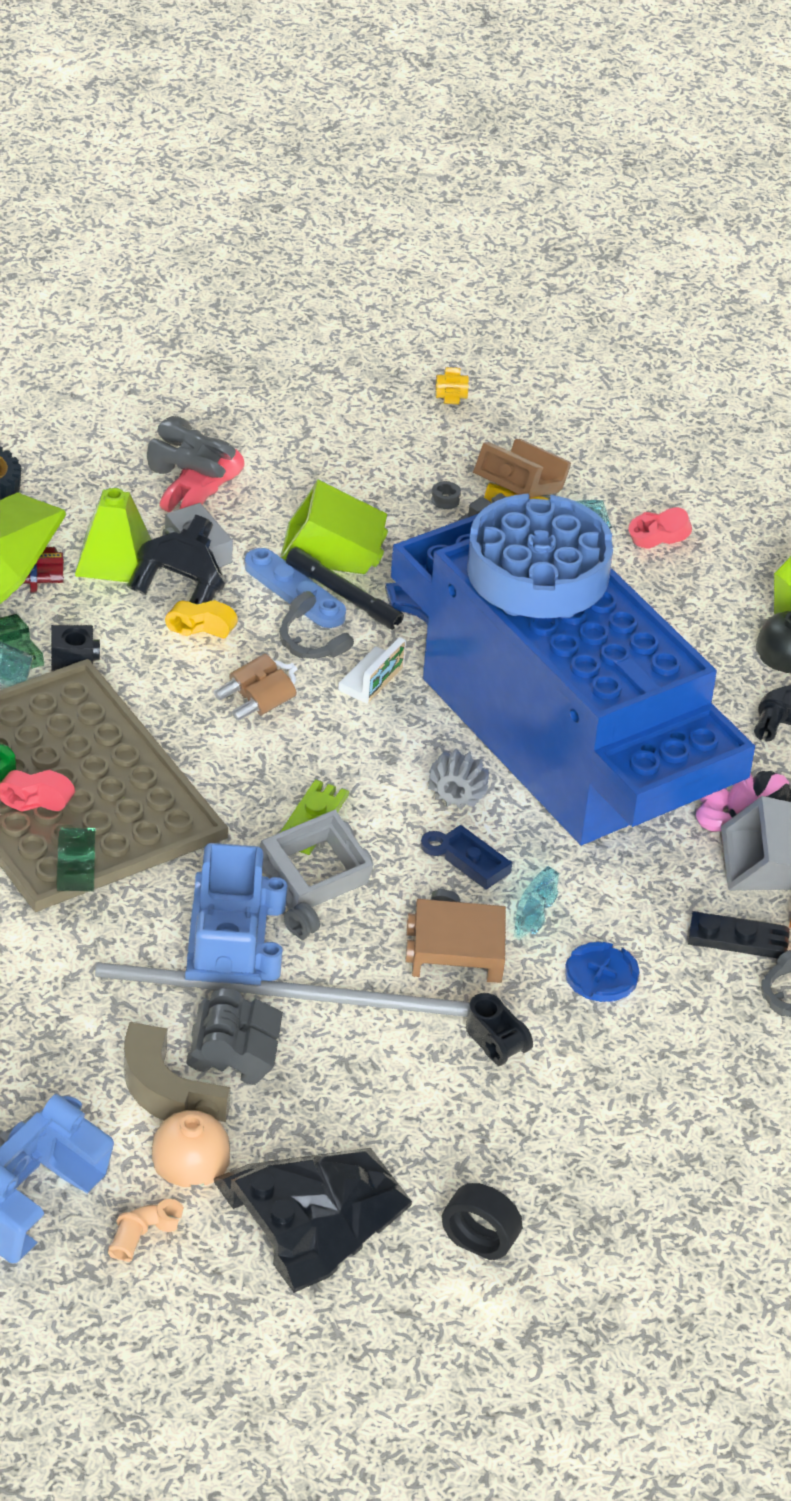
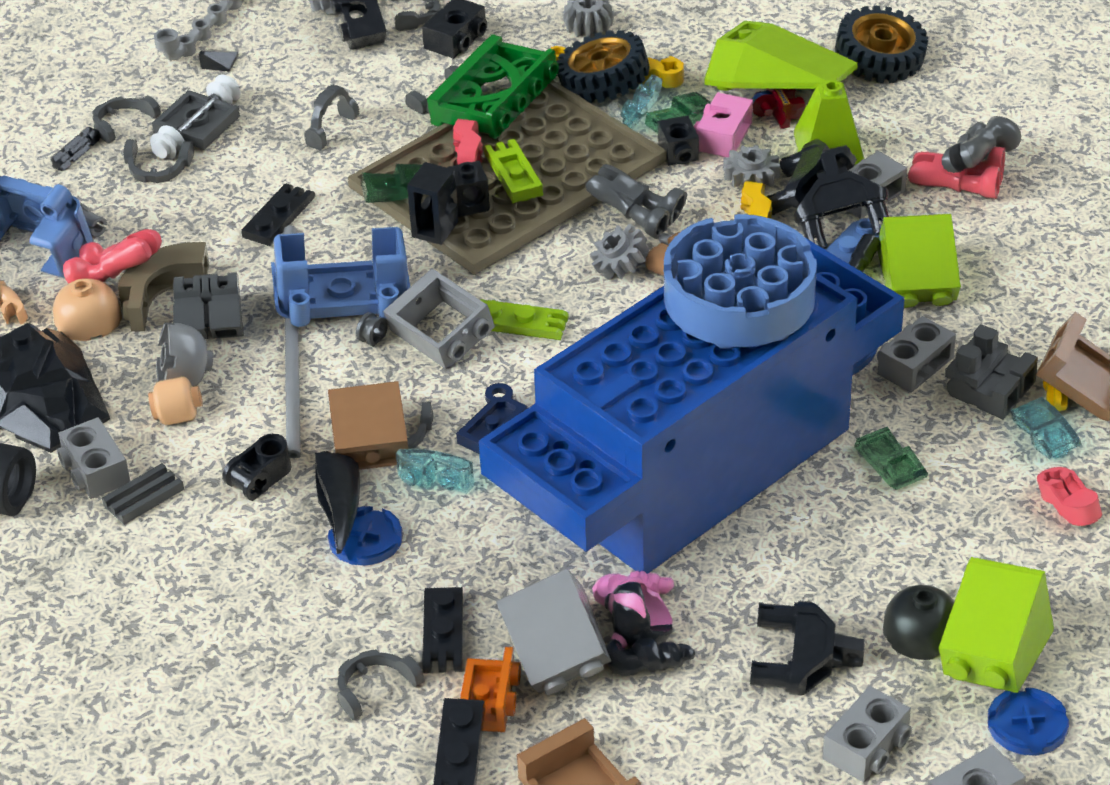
camera: 85 degrees right, 0 degrees up
dark grey bush [431,481,461,509] -> none
none -> light grey brick [57,417,130,499]
none -> coral piece [63,229,162,283]
none -> dark grey tile [102,463,184,524]
none -> light nougat head [148,376,203,425]
none -> light grey cylinder [156,322,213,387]
none -> black hinge [241,183,315,246]
none -> black piece [315,451,360,554]
none -> black brick [407,162,459,245]
none -> black brick [448,161,490,217]
none -> lime hinge [483,139,543,203]
none -> dark grey piece [586,164,687,239]
none -> light grey gear [590,224,650,280]
none -> bright pink brick [694,92,753,157]
none -> light grey gear [723,145,780,187]
none -> black connector [794,151,889,249]

